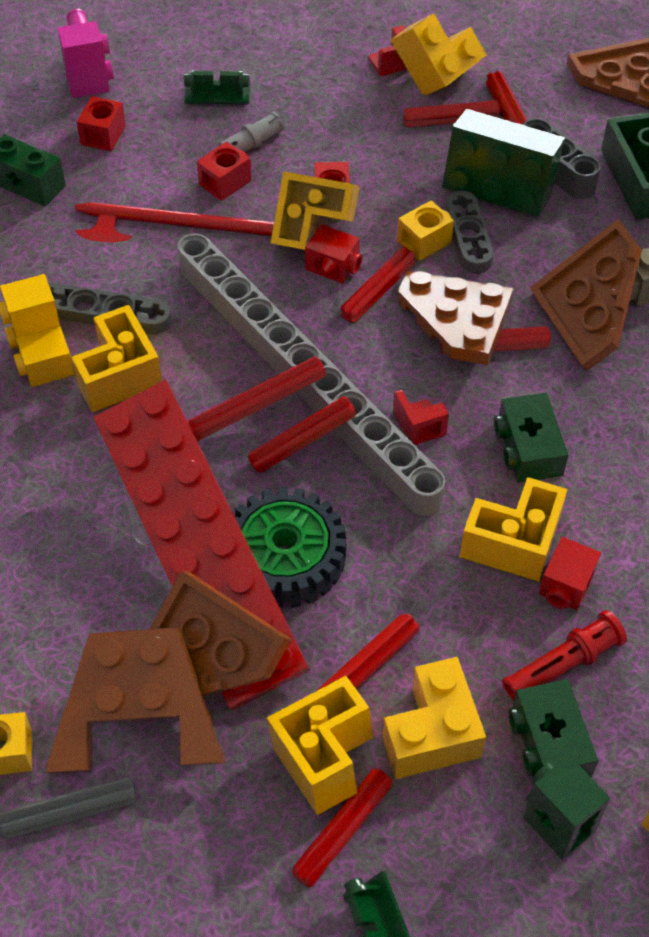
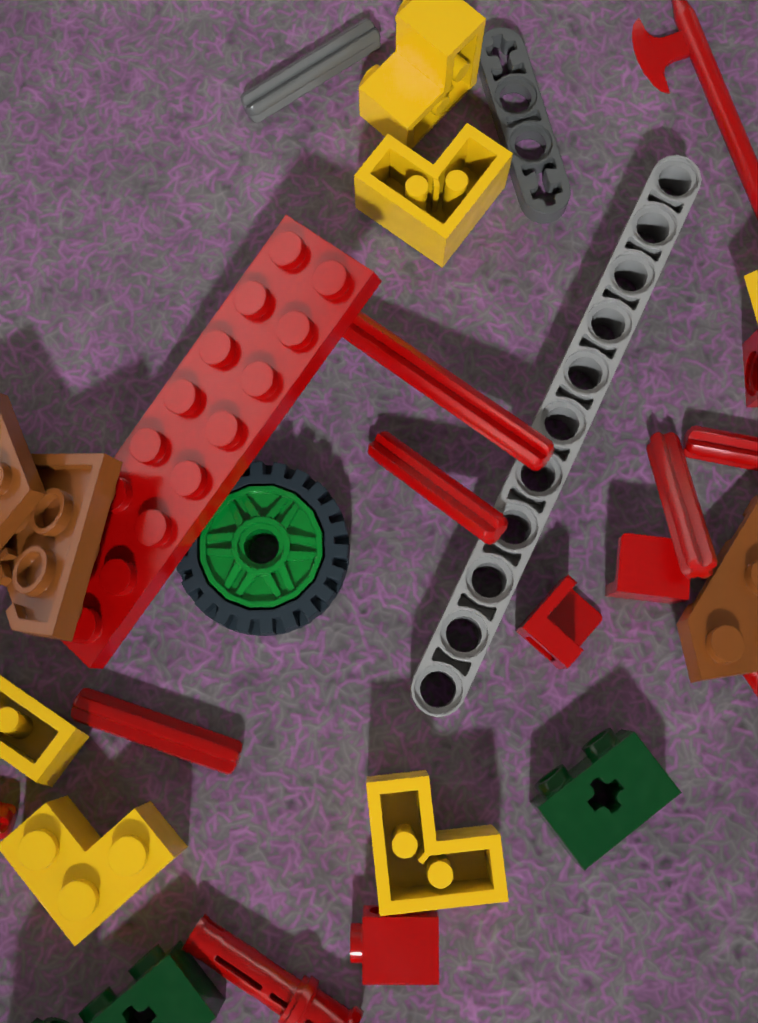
camera: 65 degrees right, 25 degrees up
none -> red panel [605,533,690,604]
none -> red axle [646,431,718,579]

